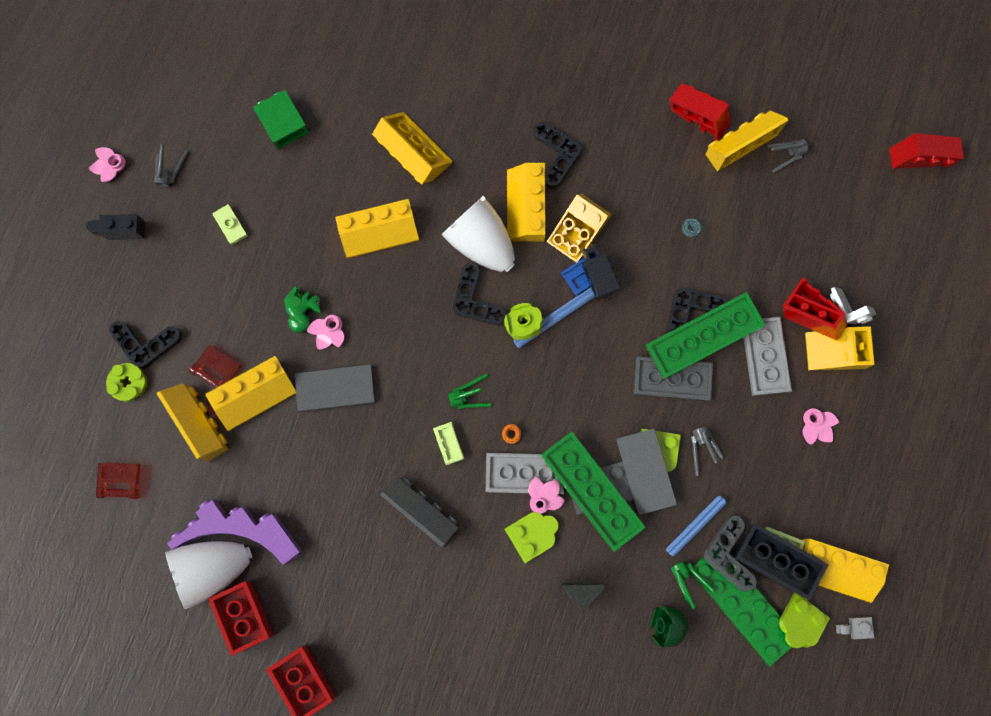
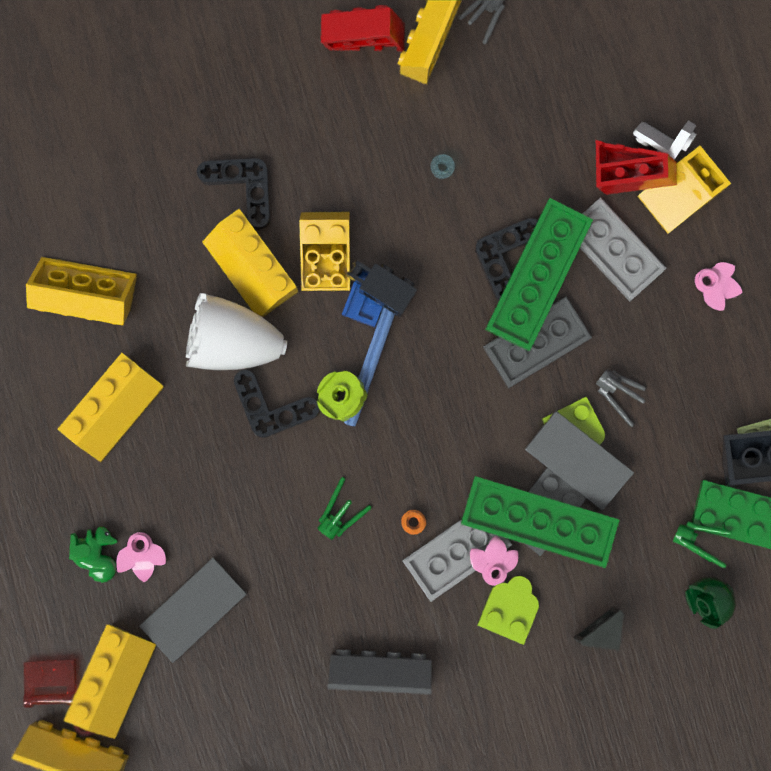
camera: 40 degrees left, 5 degrees up
yellowish green plate [433,422,464,465] -> none
medium blue axle [666,496,726,557] -> none
dark grey beam [704,516,757,592] -> none

